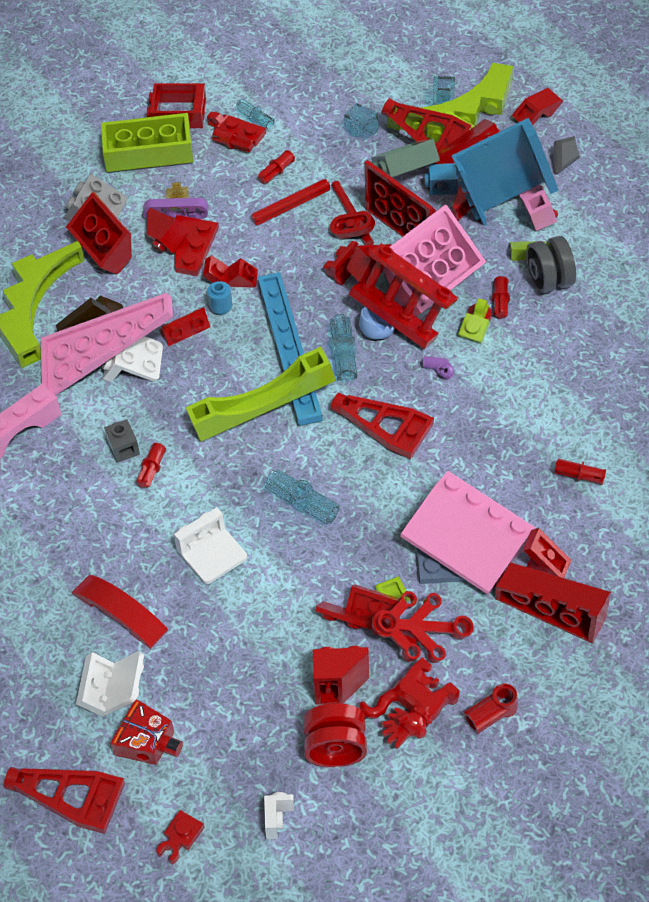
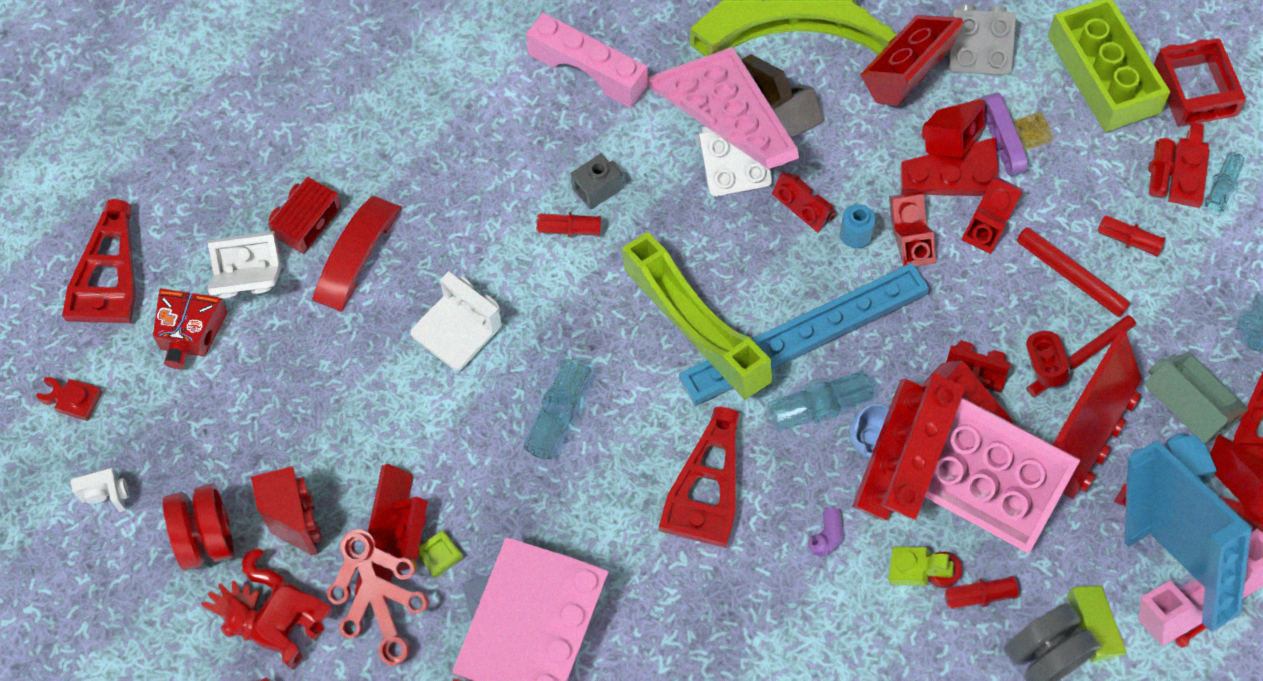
camera: 75 degrees right, 10 degrees up
none -> red brick [268,176,342,254]
none -> red slope [961,175,1024,254]

